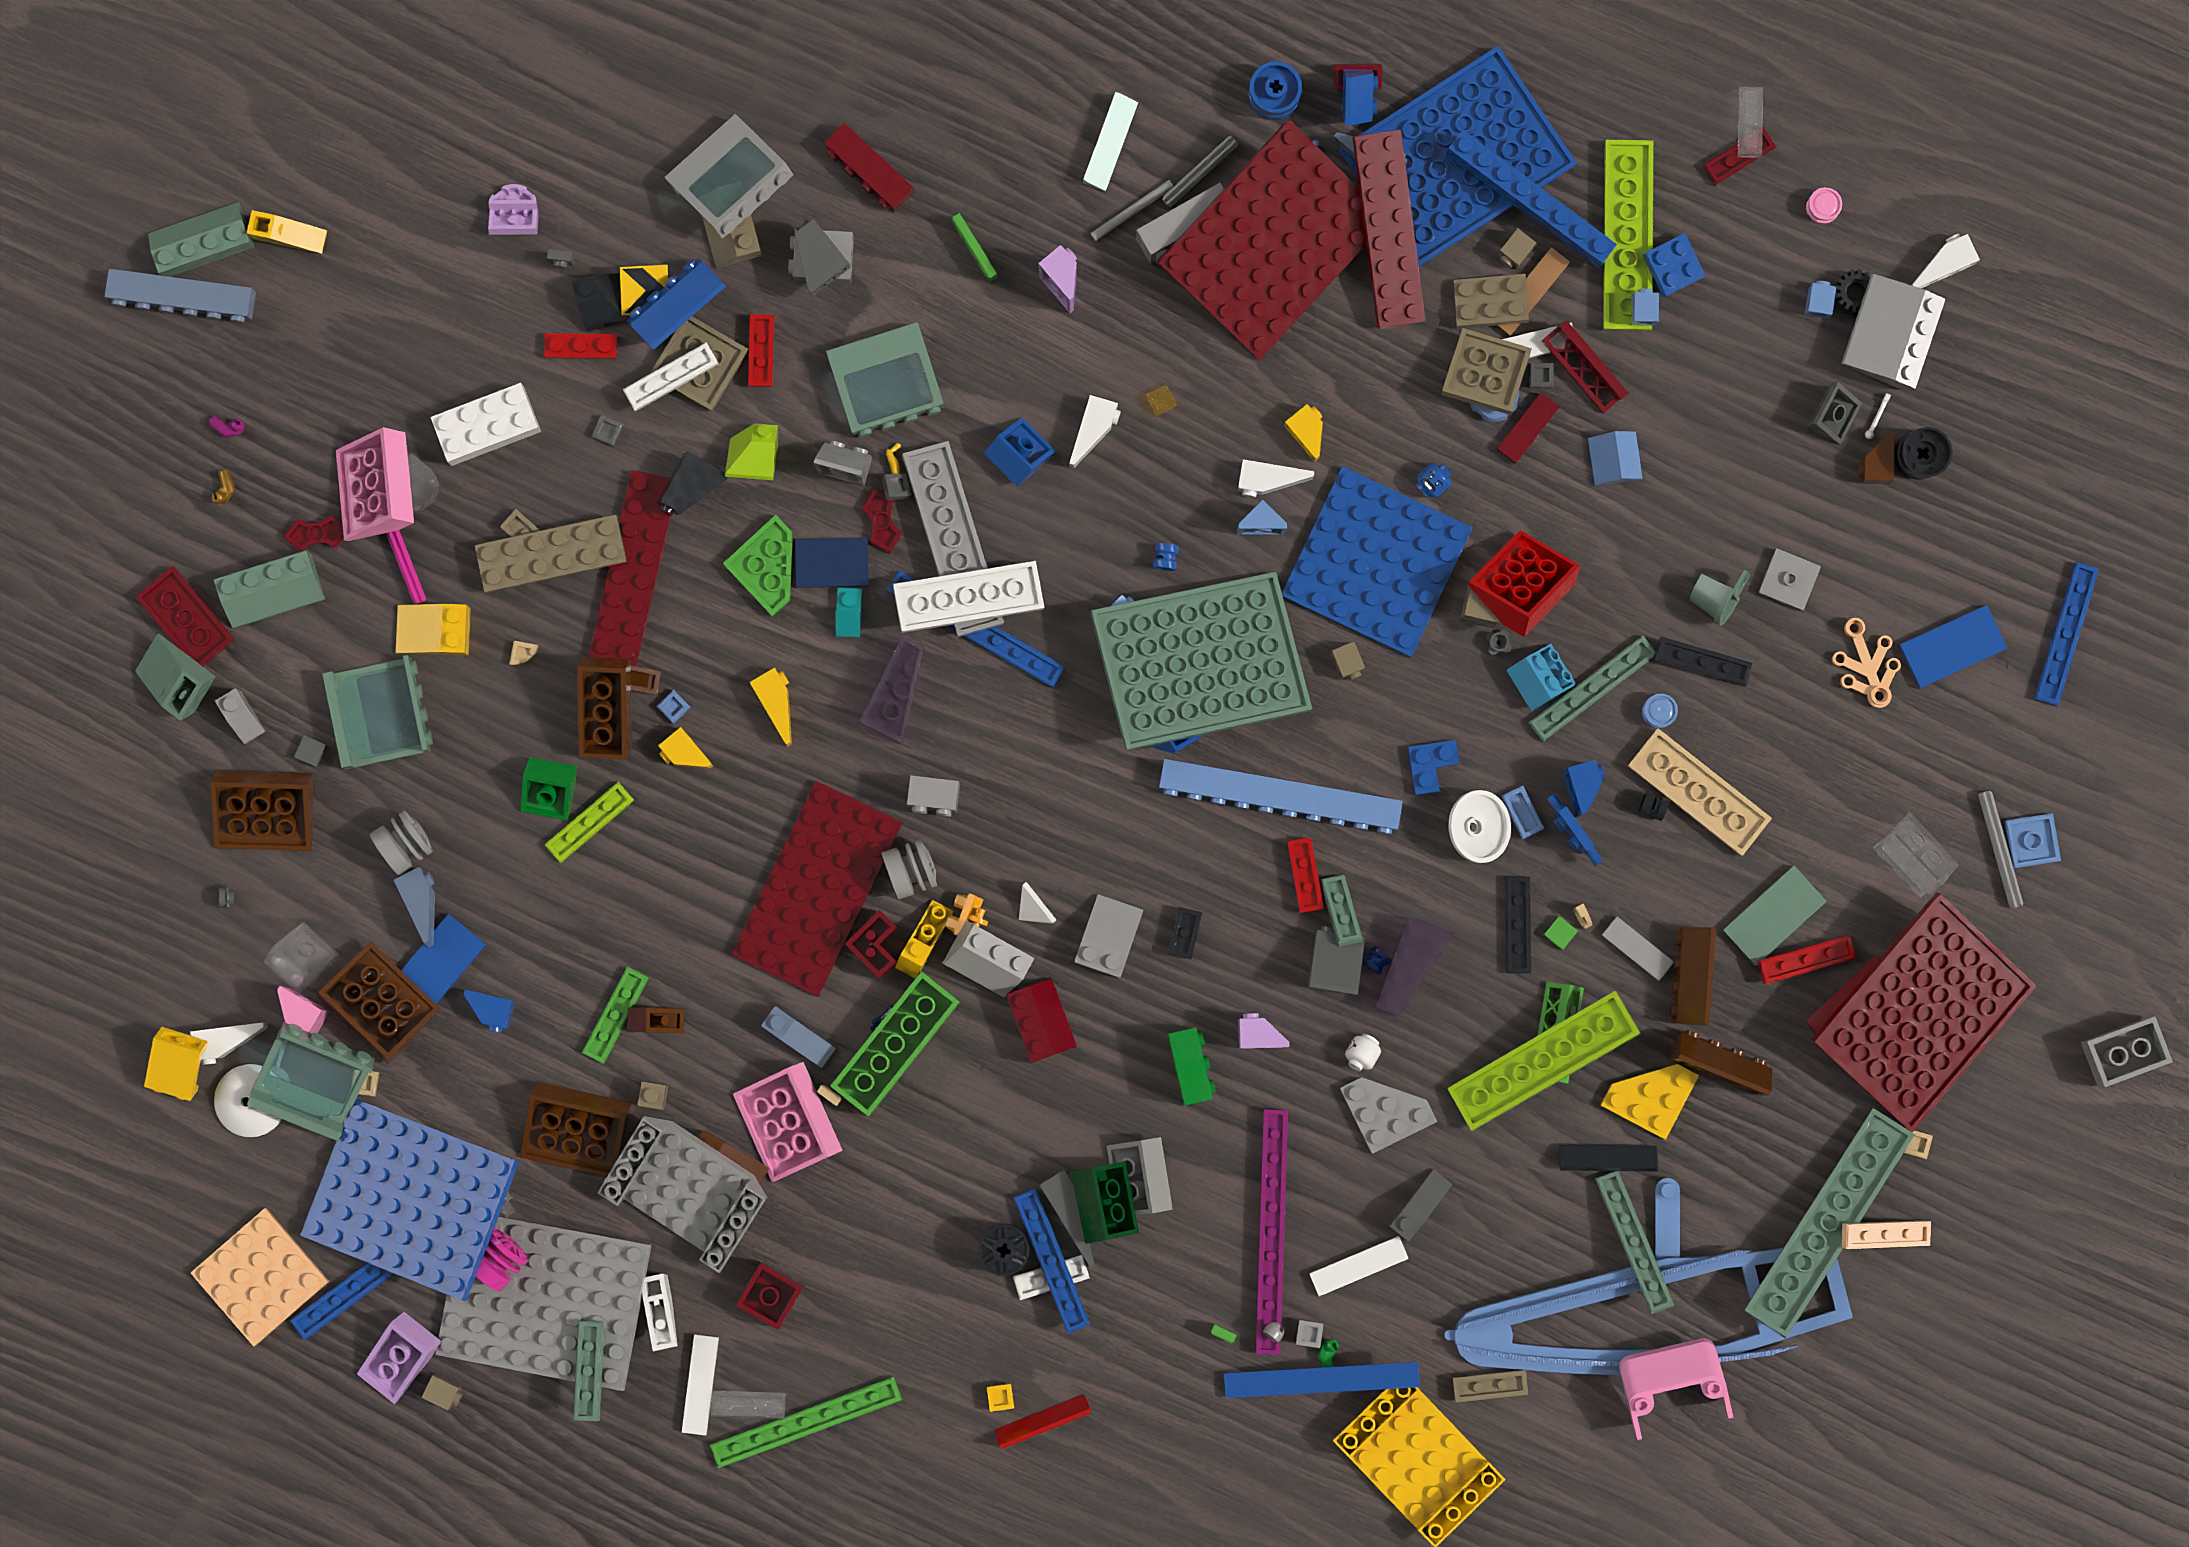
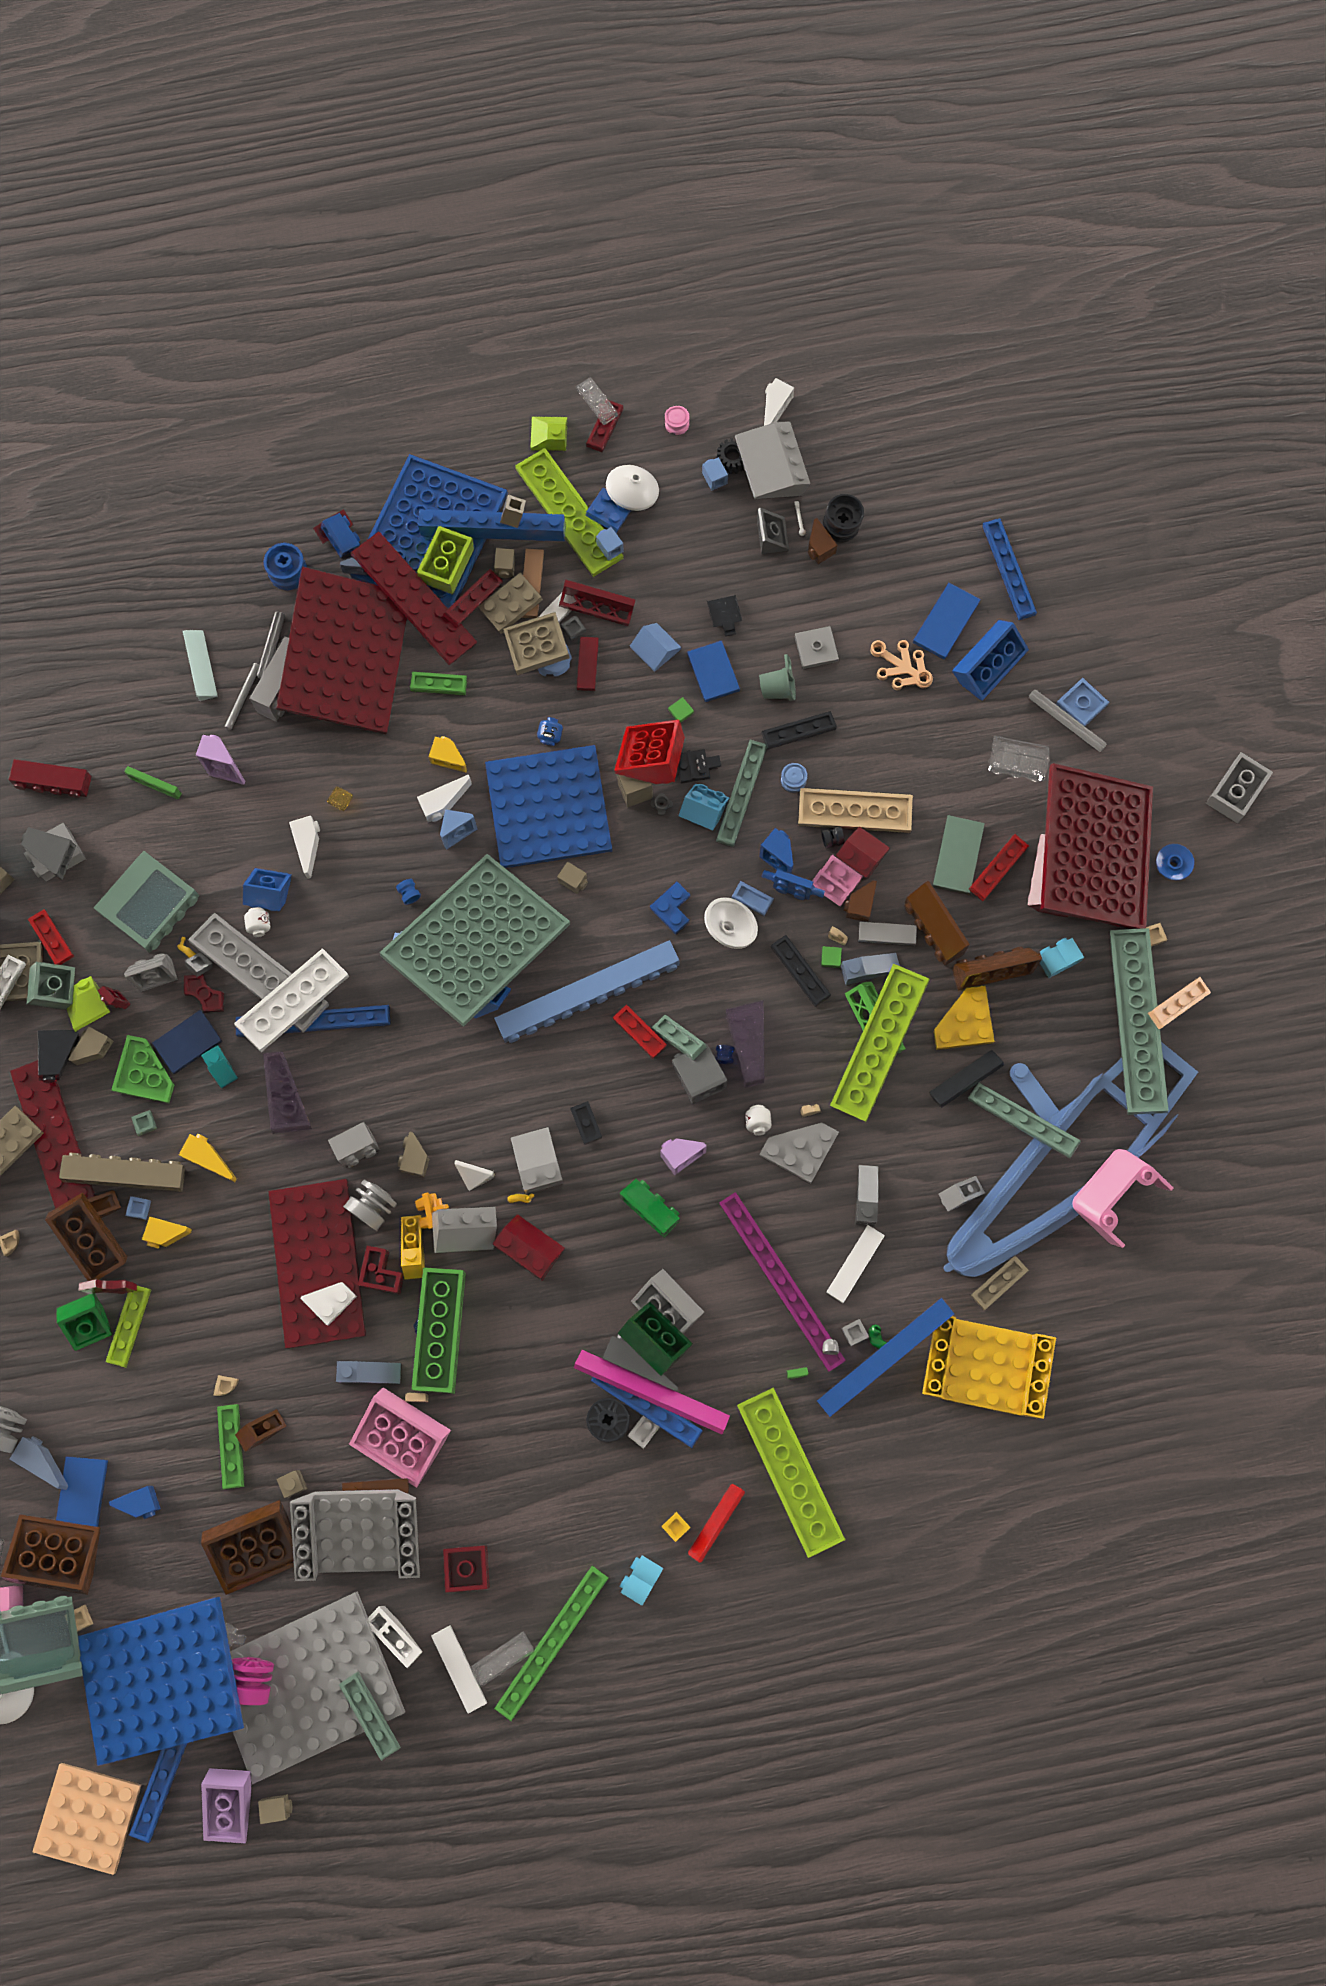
camera: 30 degrees left, 10 degrees down
none -> sand green brick [27,961,75,1010]
none -> dark tan brick [59,1153,185,1192]
none -> dark tan slope [68,1027,114,1065]
none -> dark red tile [79,1279,137,1294]
none -> dark red plate [98,986,131,1009]
none -> sand green tile [131,1110,157,1136]
none -> tan tile [214,1375,239,1396]
none -> white head [244,907,270,937]
none -> white wing [301,1282,357,1326]
none -> dark tan slope [398,1132,430,1178]
none -> bright green tile [410,672,467,695]
none -> lime brick [417,526,474,594]
none -> dark red tile [443,569,503,628]
none -> dark tan brick [500,495,526,528]
none -> yellow piece [508,1193,534,1203]
none -> lime slope [531,417,567,451]
none -> dark pink tile [574,1350,730,1434]
none -> white dish [606,465,659,511]
none -> medium azure brick [620,1555,663,1605]
none -> bright green tile [668,697,694,723]
none -> black piece [678,749,721,784]
none -> blue tile [687,641,740,702]
none -> black piece [707,594,742,637]
none -> lime plate [737,1388,845,1558]
none -> tan tile [800,1104,821,1118]
none -> bright pink slope [813,855,863,907]
none -> dark red slope [836,826,890,879]
none -> sand blue slope [841,953,900,985]
none -> reddish brown slope [844,880,877,922]
none -> light grey slope [939,1176,985,1211]
none -> blue slope [952,620,1029,701]
none -> medium azure brick [1040,938,1084,978]
none -> blue dish [1156,844,1194,880]

